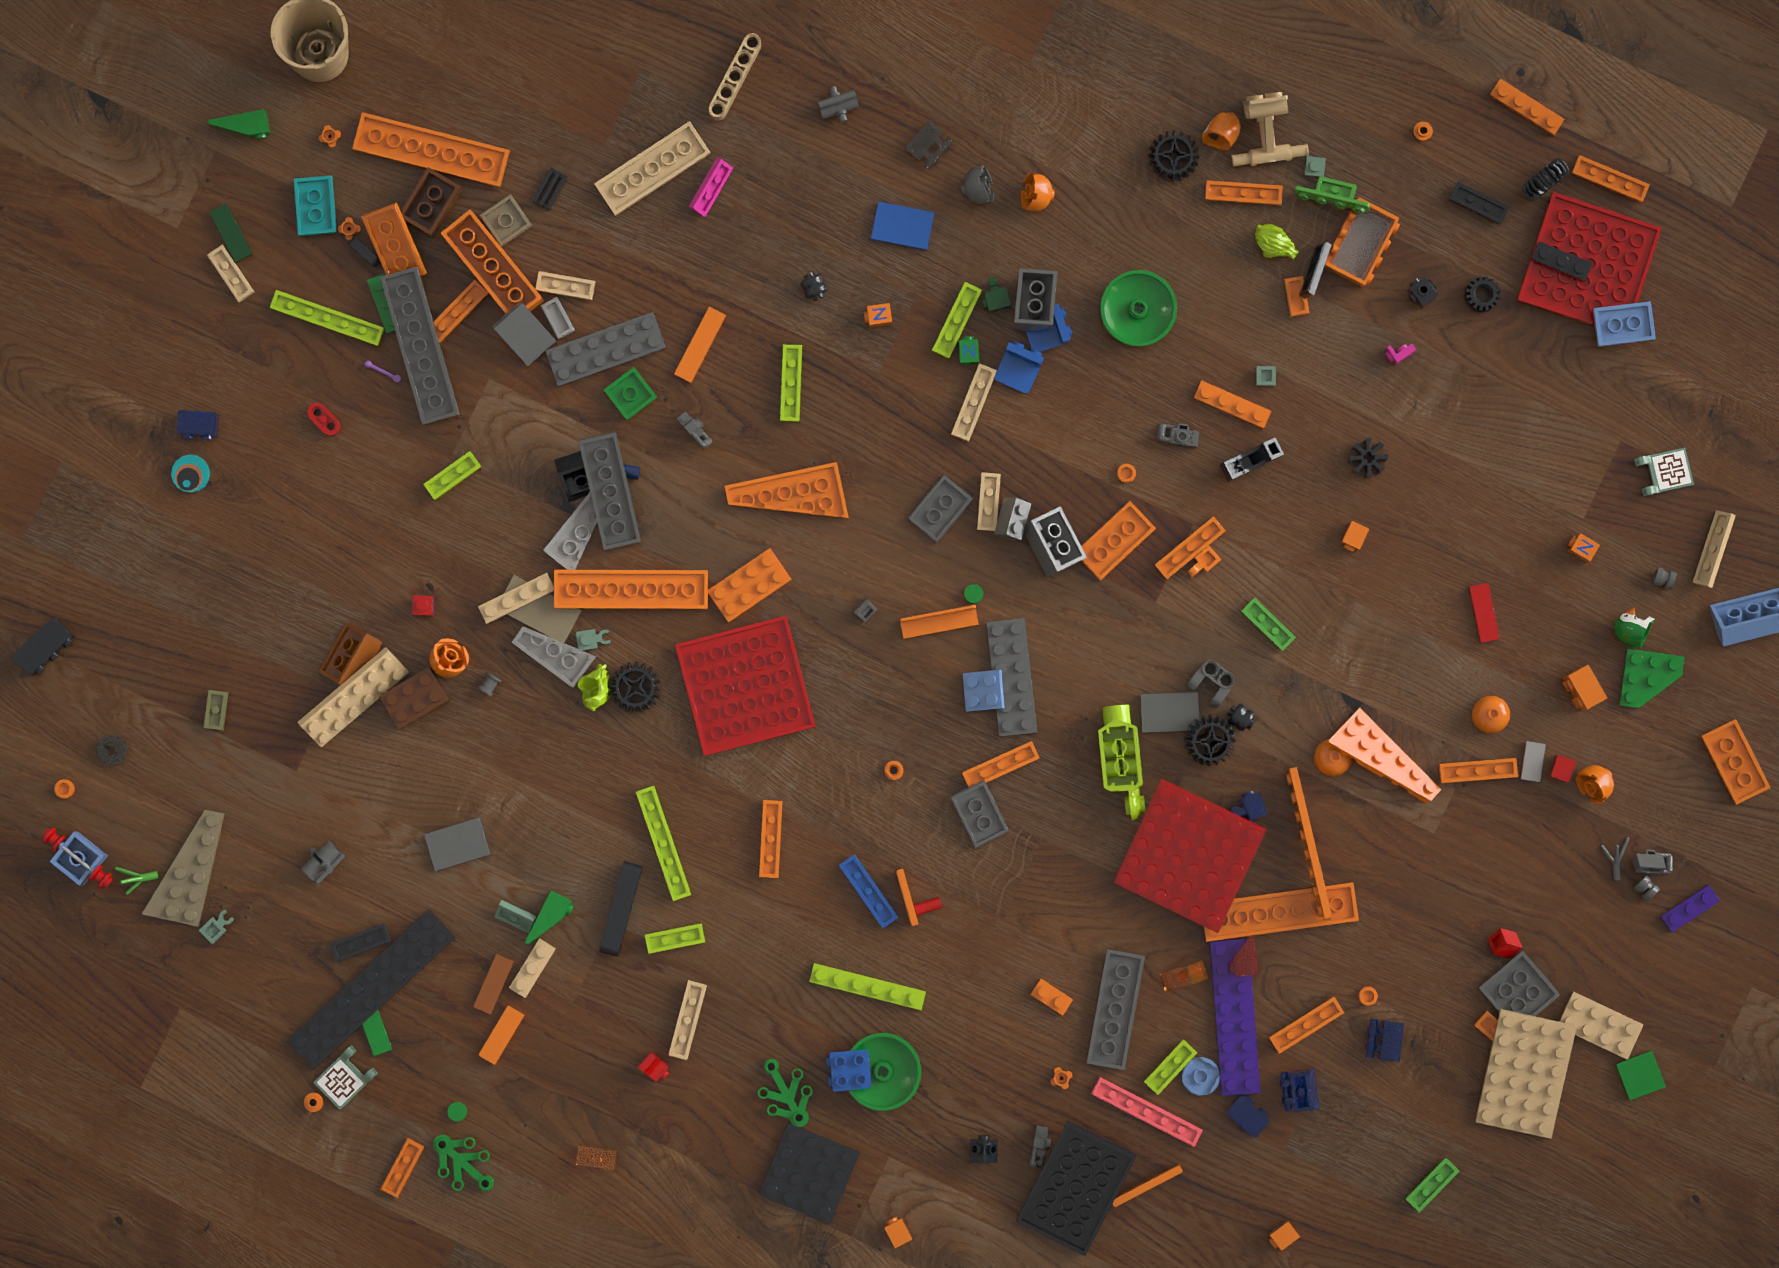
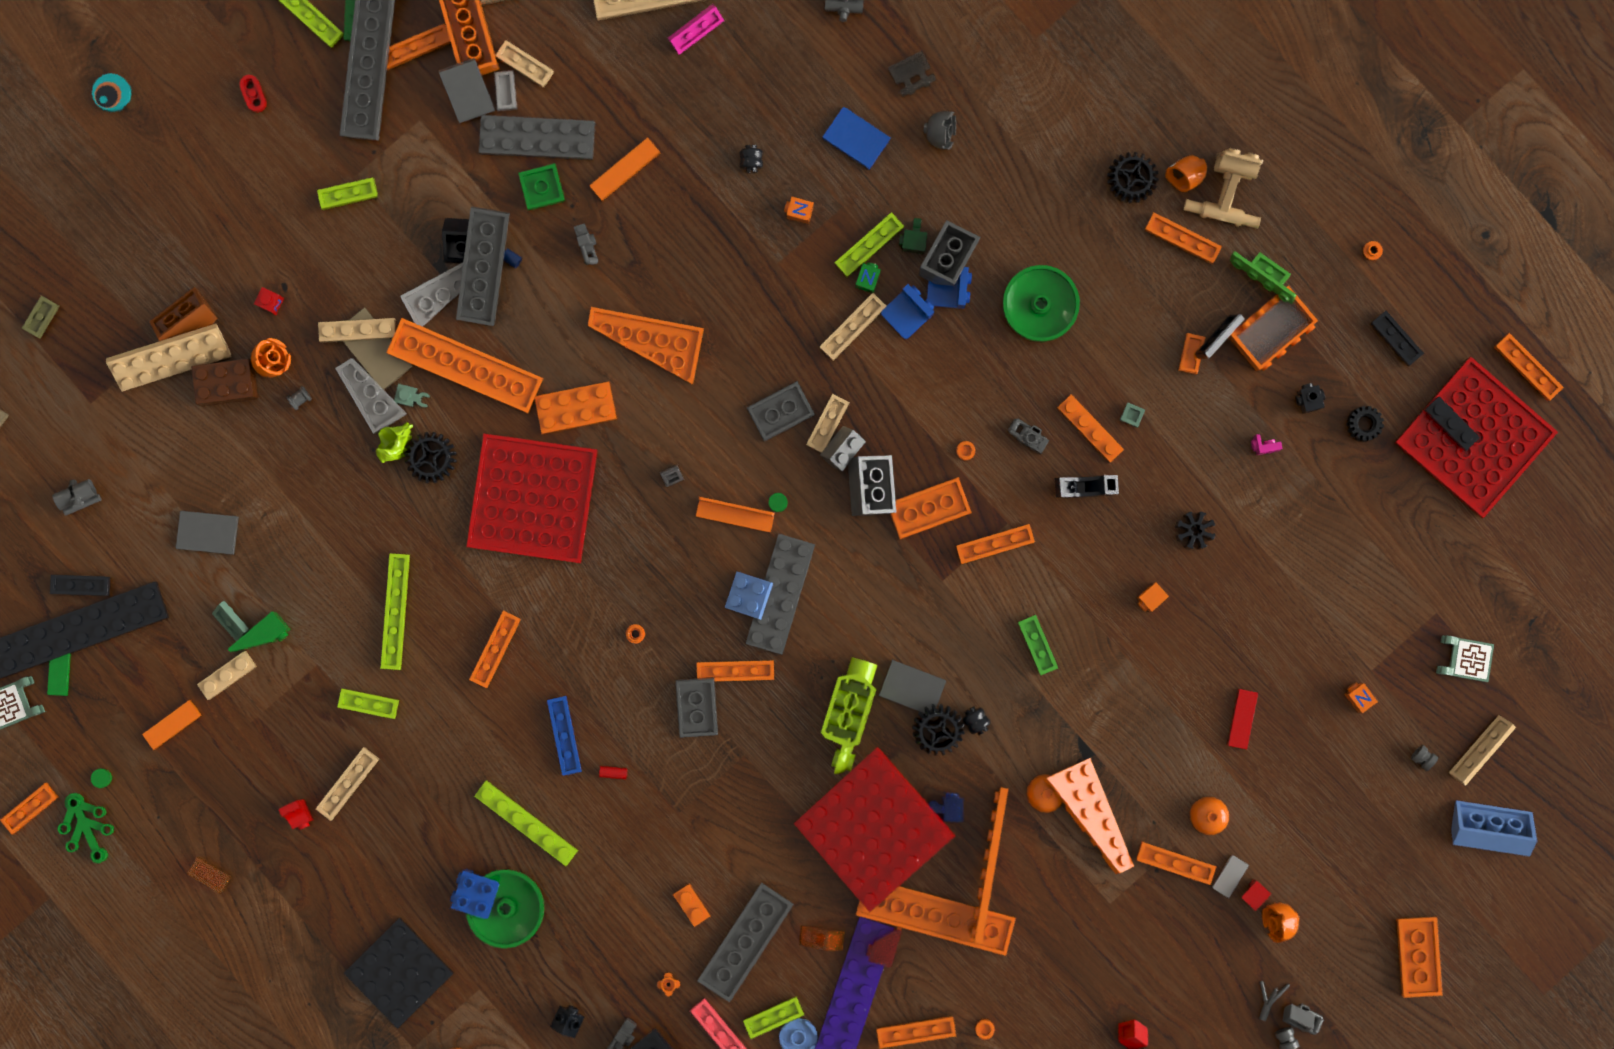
camera: 25 degrees right, 0 degrees up
clear blue brick [177,410,220,440] -> none
medium lavender hinge [364,360,401,383] -> none
dark orange tile [473,954,514,1015] -> none
black beam [599,861,643,957] -> none
green plant [758,1059,813,1127] -> none
lime plate [780,344,802,422] -> none
orange tile [896,869,918,926] -> none
orange cylinder [1020,173,1055,211] -> none
dark grey piece [1186,660,1235,709] -> none
orange plate [1187,546,1222,577] -> none
lime hair [1255,224,1299,259] -> none
sand green plate [1304,156,1326,178] -> none
orange plate [1489,79,1565,136] -> none
black gear [1521,158,1570,201] -> none
orange brick [1562,665,1607,711] -> none
medium blue plate [1593,301,1656,347] -> none
green piece [1614,608,1655,648] -> none
green plate [1619,649,1685,708] -> none

